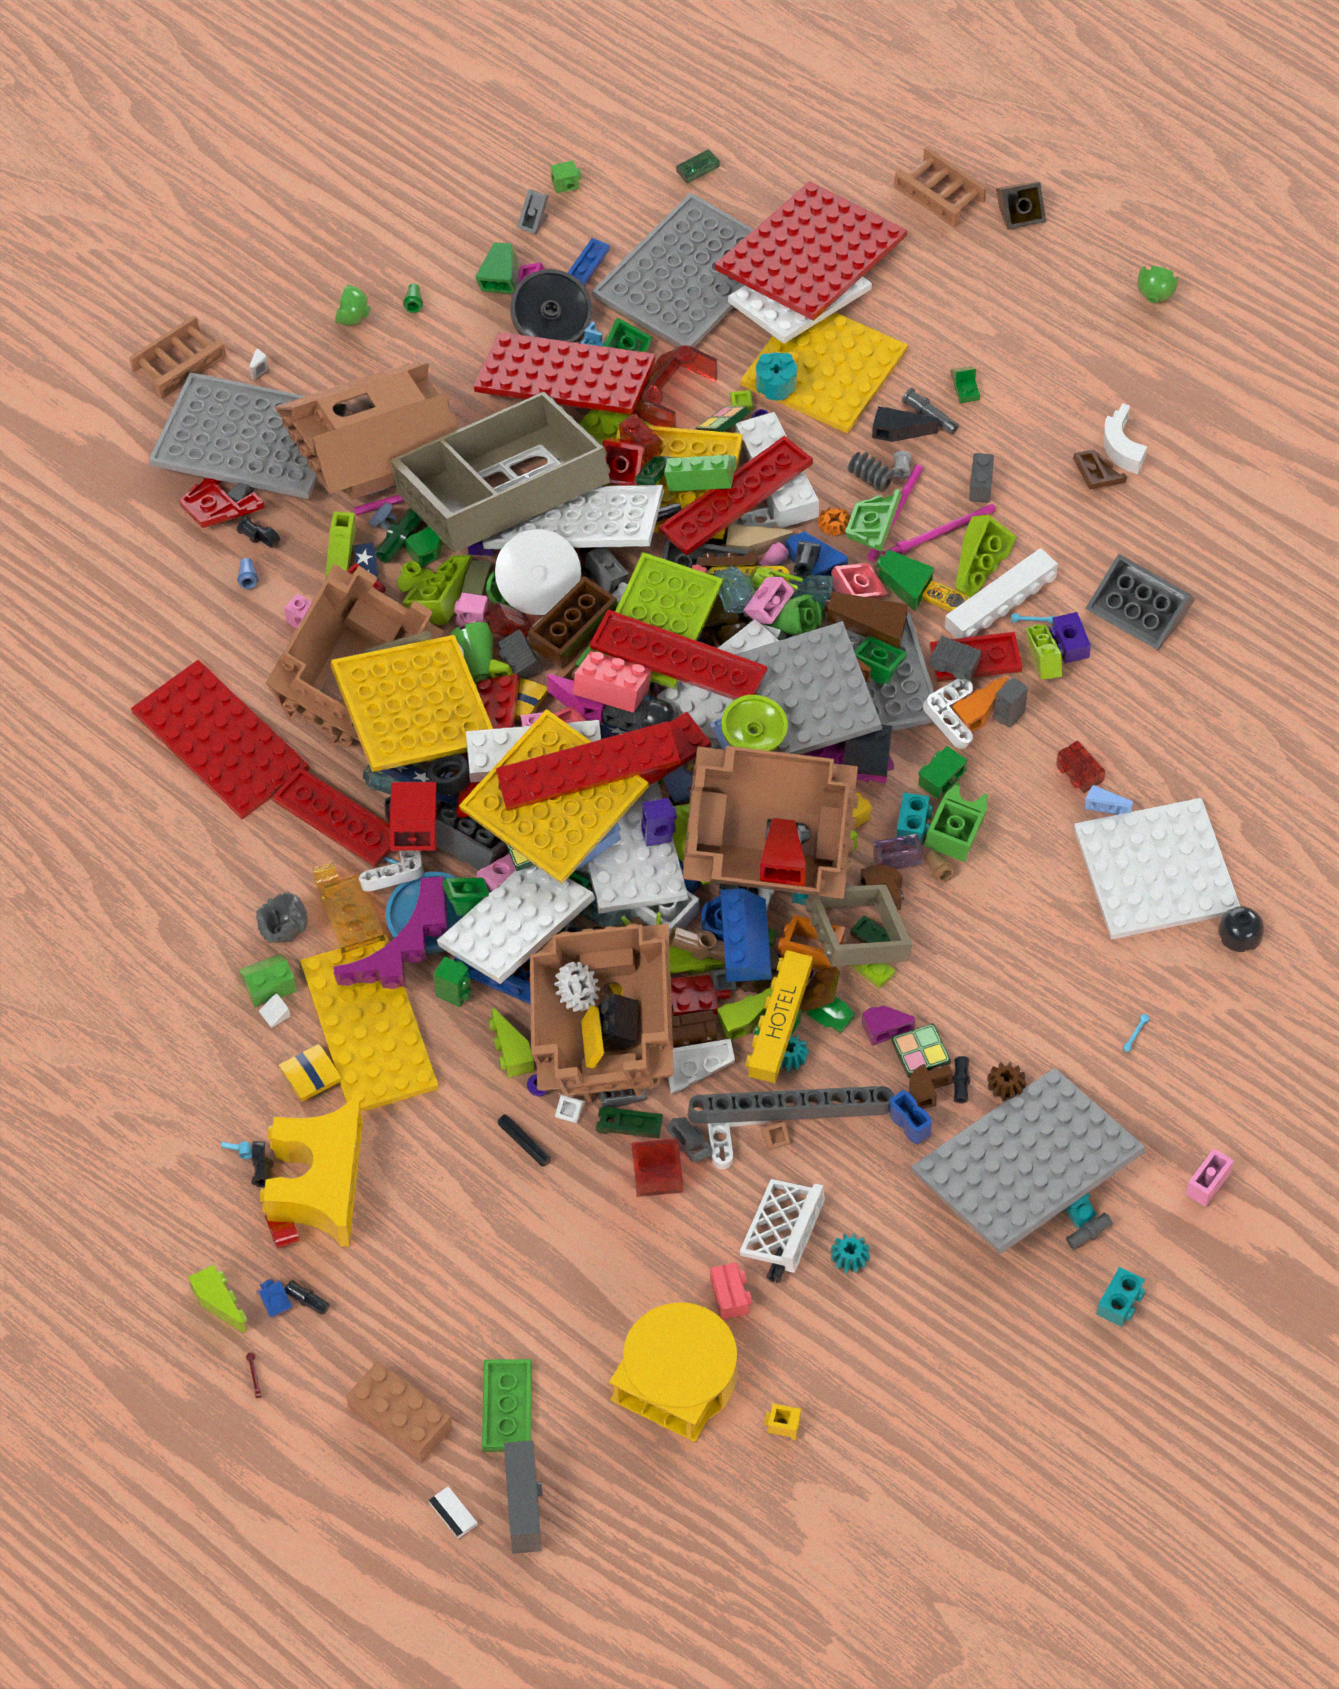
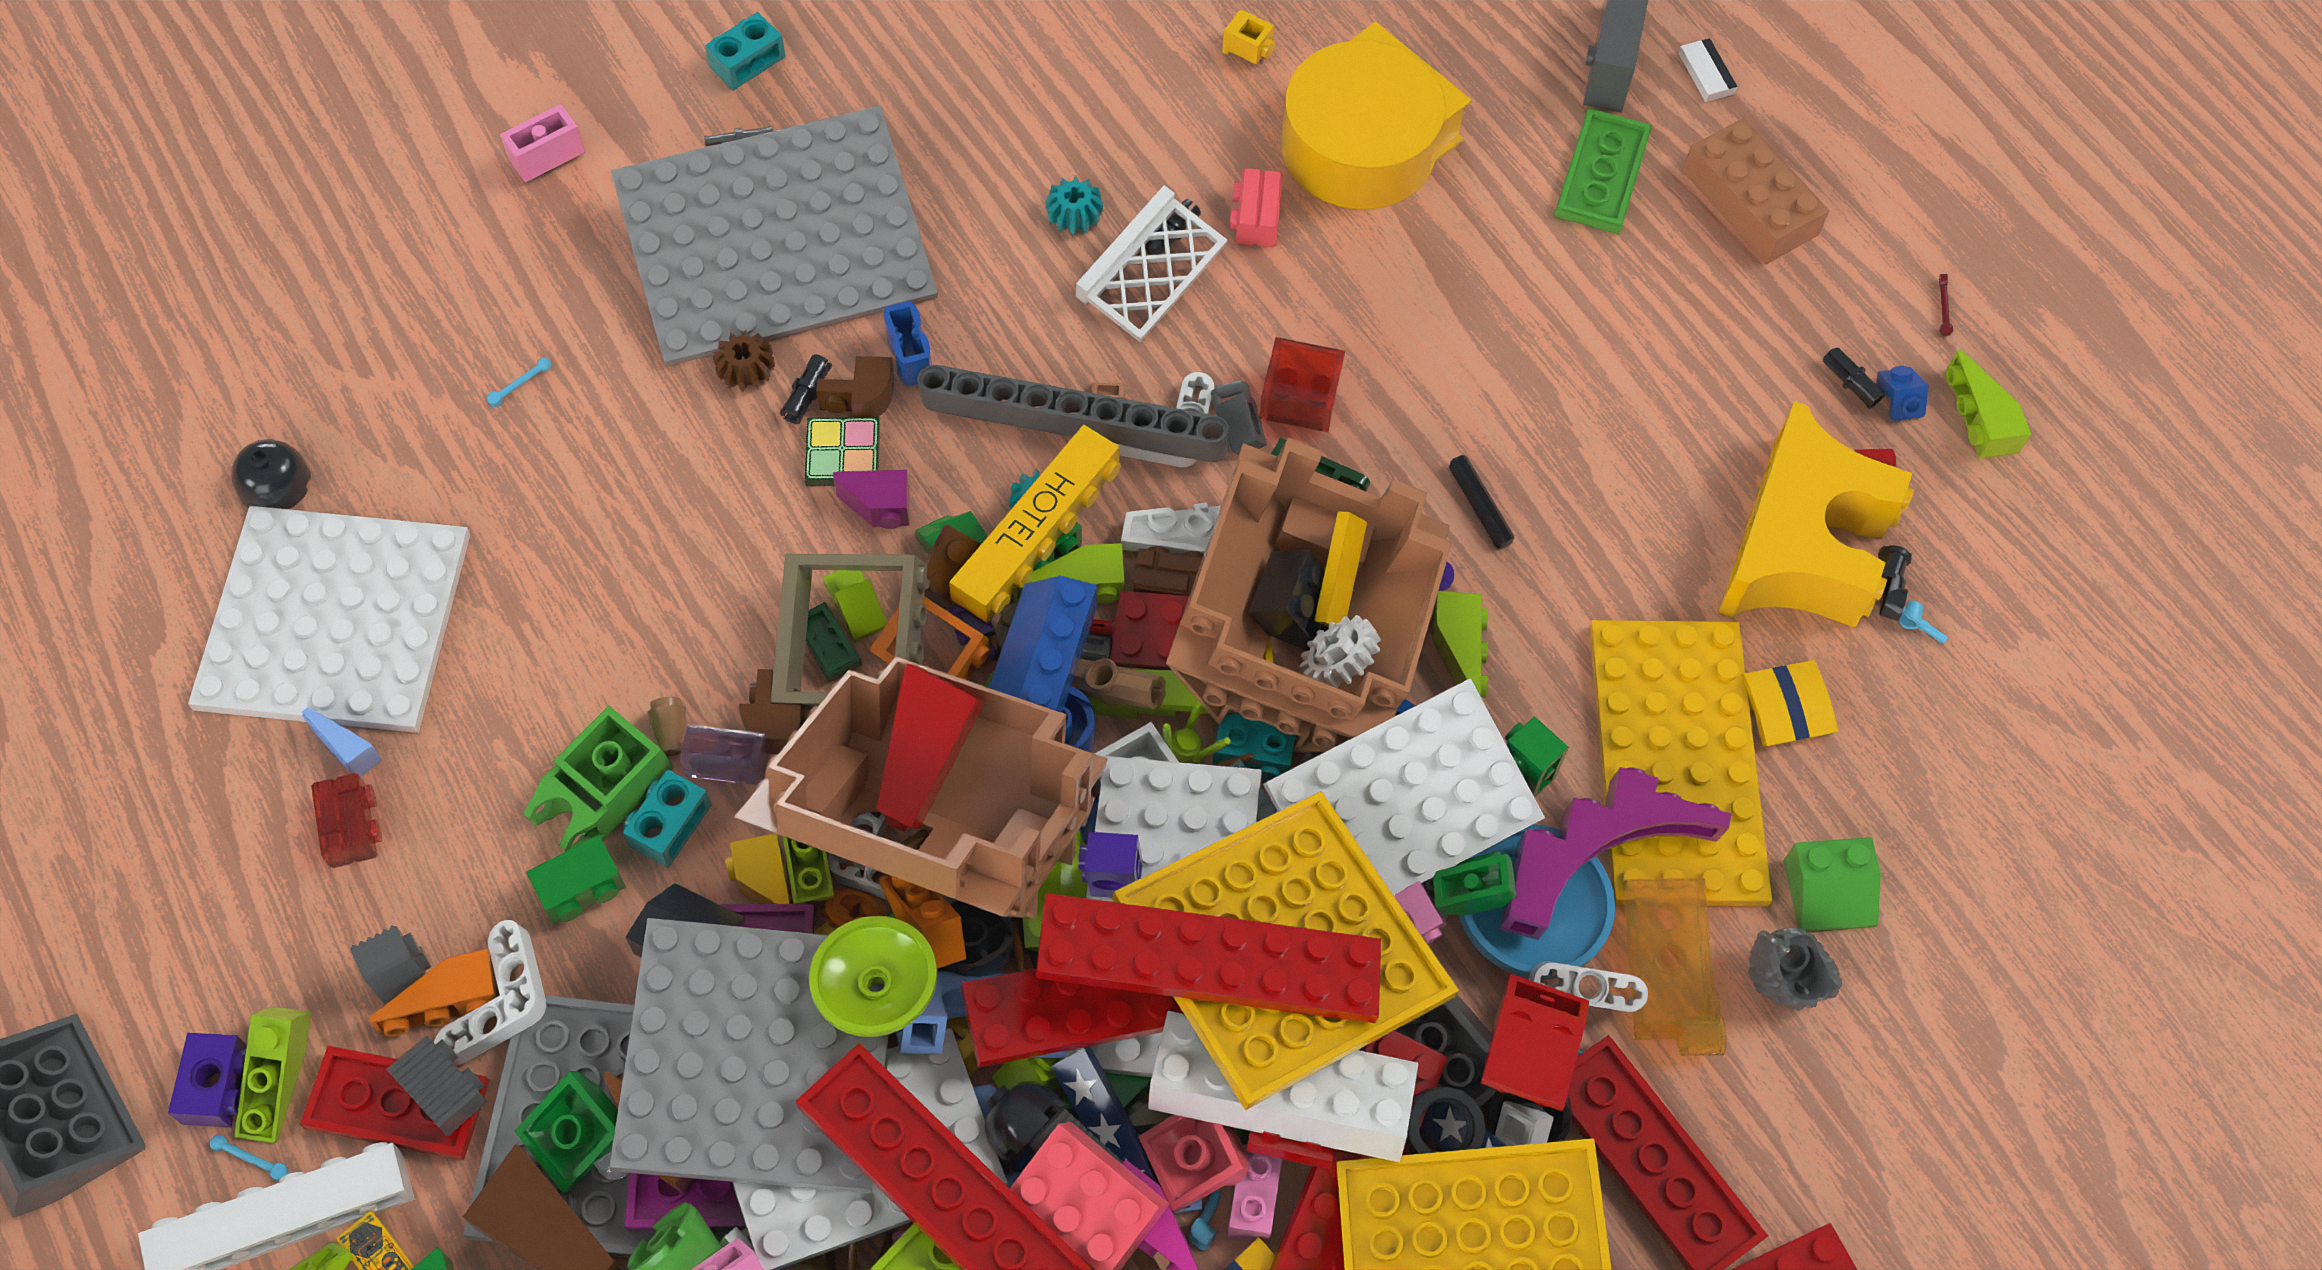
camera: 165 degrees left, 5 degrees up
white slope [259,994,290,1028] -> none

